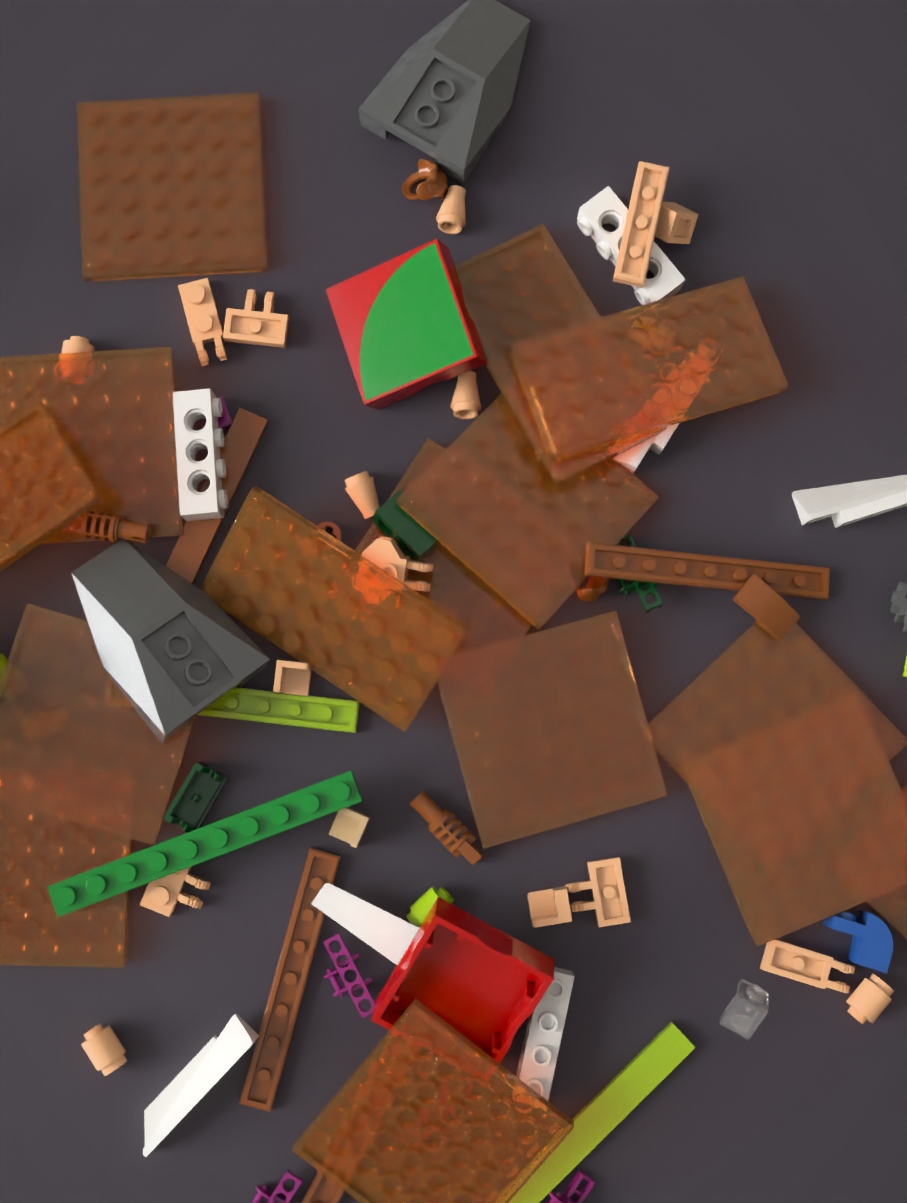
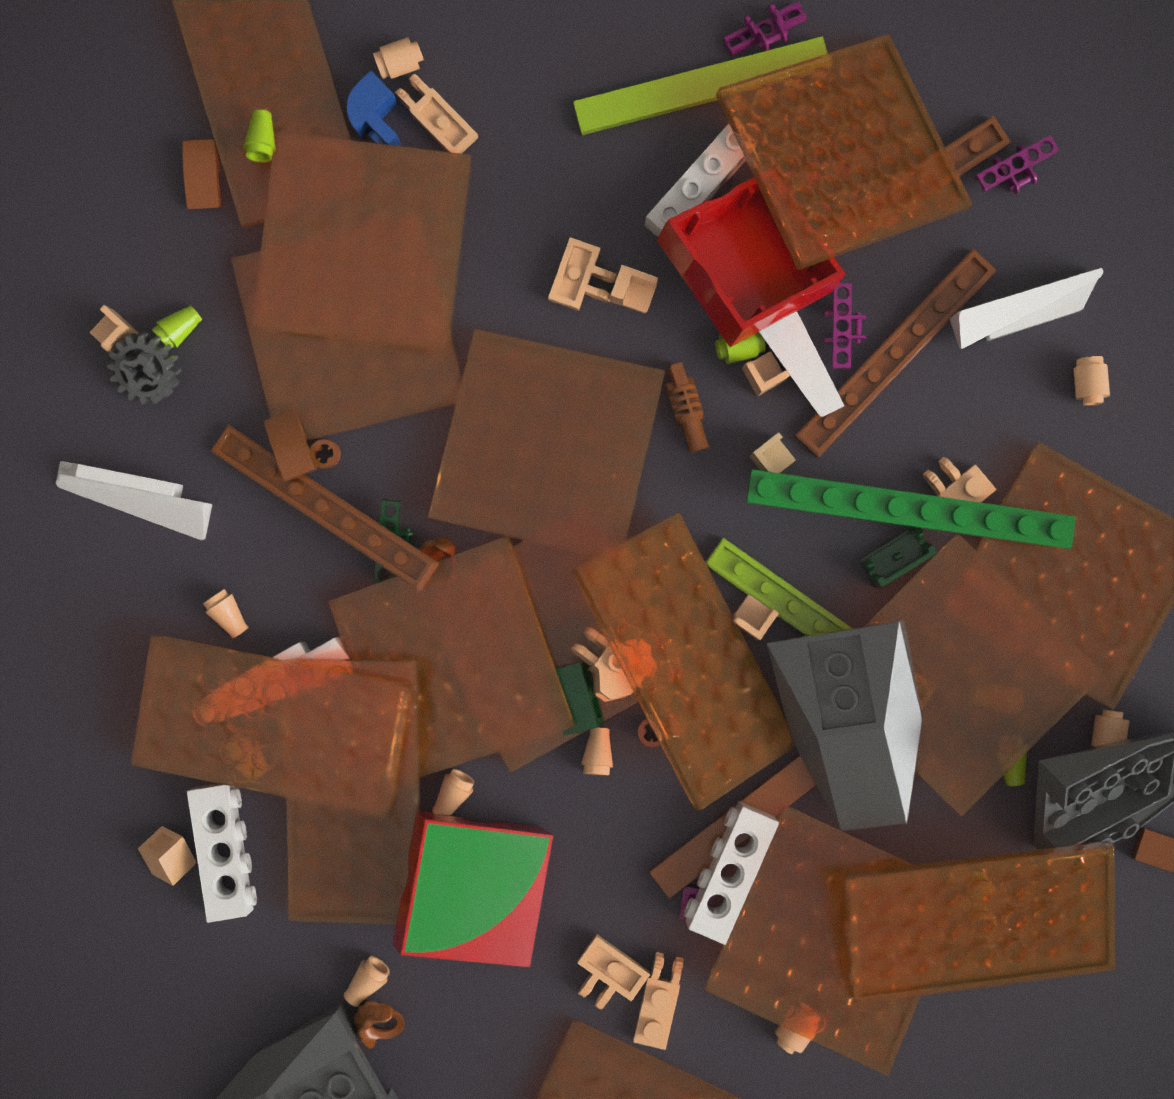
camera: 150 degrees left, 5 degrees up
dark orange hinge [60,509,151,544] -> none
light nougat tile [613,161,670,288] -> none
clear bracket [720,979,769,1040] -> none
none -> light nougat cone [203,589,249,639]
none -> dark orange bush [310,439,341,469]
none -> light nougat panel [742,351,790,397]

